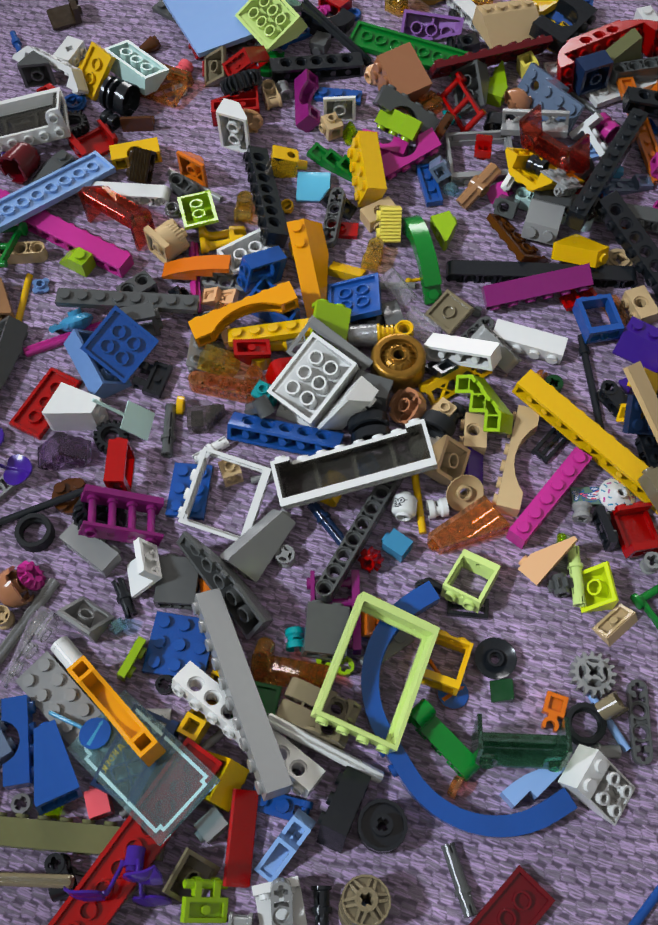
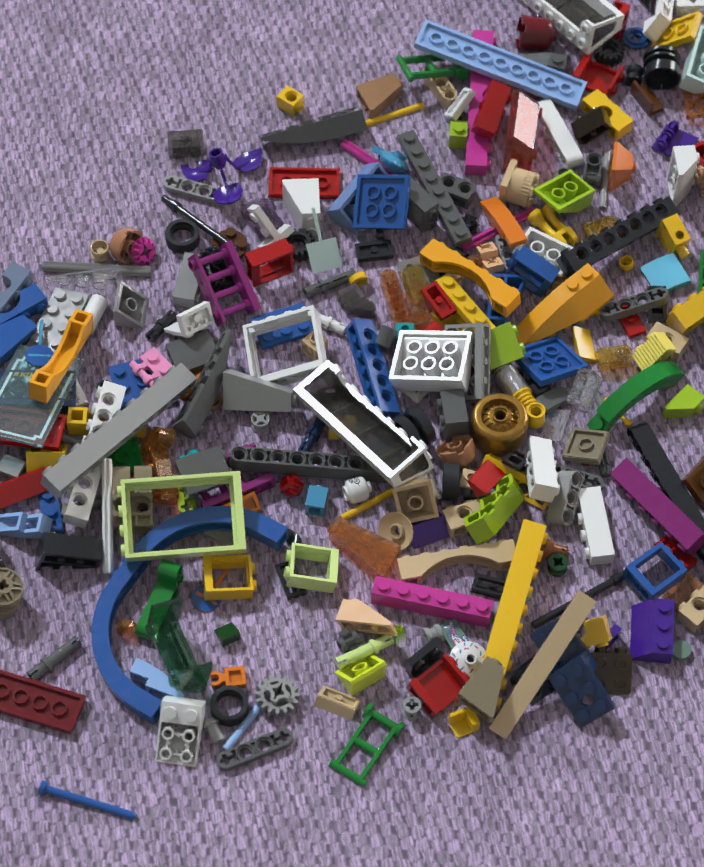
camera: 60 degrees right, 5 degrees down
medium blue plate [32,278,50,294] -> none
clear light blue plate [109,617,129,635] -> none
lime plate [117,636,147,682] -> none
white slope [317,376,379,430] -> none
black wheel [357,799,408,854] -> none
white wheel [426,497,449,519] -> none
black dish [474,637,517,680] -> none
dark tan piece [595,691,629,721] -> none
none -> bright pink plate [129,347,172,387]
none -> white bracket [248,204,295,248]
none -> white tile [444,88,476,121]
none -> red slope [467,460,505,497]
none -> red wedge [471,79,512,139]
none -> dark purple hinge [651,120,698,157]

